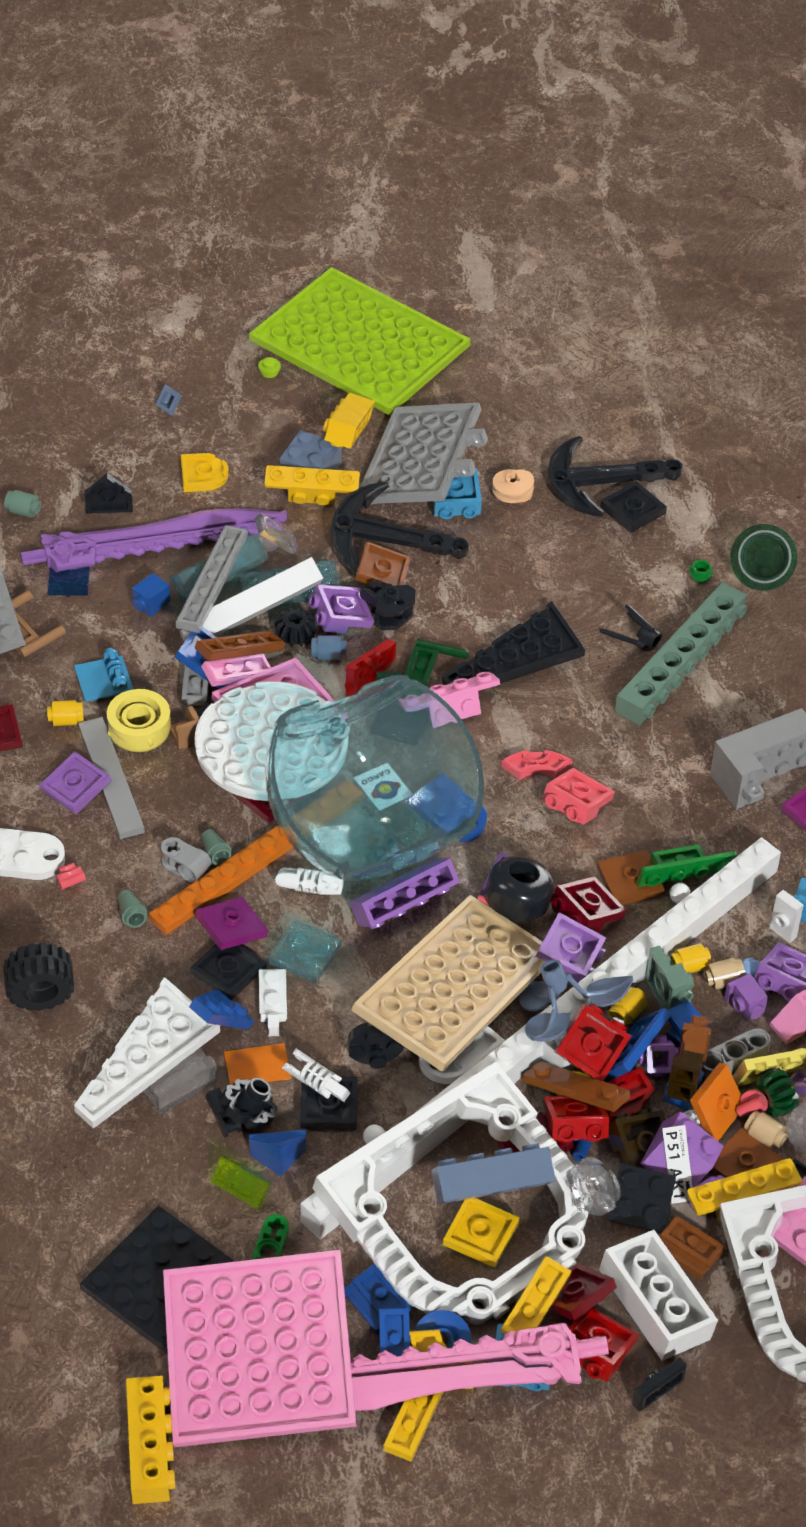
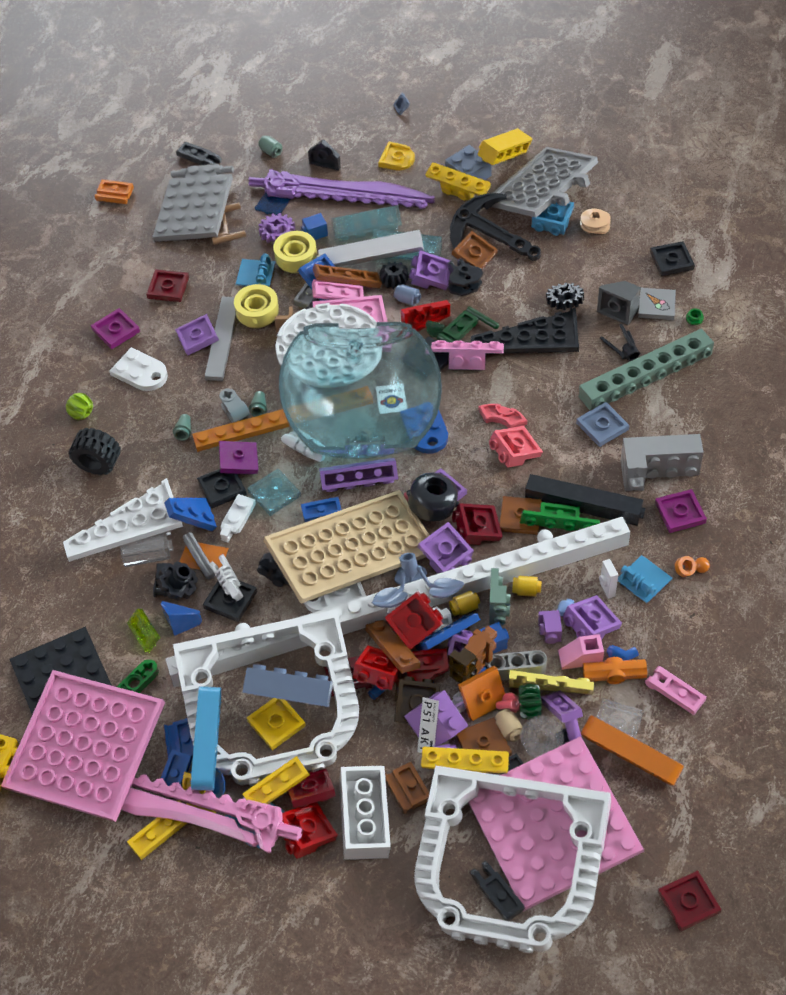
camera: 30 degrees right, 5 degrees up
yellow brick [47,700,84,726] -> none
coral plate [56,863,86,890] -> none
light grey tile [176,525,248,633] -> none
lime plate [249,267,471,416] -> none
clear tile [255,513,298,554] -> none
lime plate [258,357,281,378] -> none
black piece [548,436,683,517] -> none
clear plate [566,1157,621,1216] -> none
black plate [608,1163,676,1232] -> none
black plate [632,1357,687,1411] -> none
blue tile [667,1000,702,1036] -> none
tan brick [704,958,746,990] -> none
clear green piece [730,524,797,591] -> none
none -> light grey axle [183,532,215,580]
none -> dark azure beam [191,687,221,791]
none -> medium lavender gear [259,213,295,245]
none -> light yellow piece [273,231,317,273]
none -> blue plate [301,497,342,522]
none -> black brick [525,474,646,526]
none -> black gear [546,283,584,311]
none -> sand blue plate [576,402,629,447]
none -> dark grey slope [597,281,641,325]
none -> light grey tile [638,288,676,320]

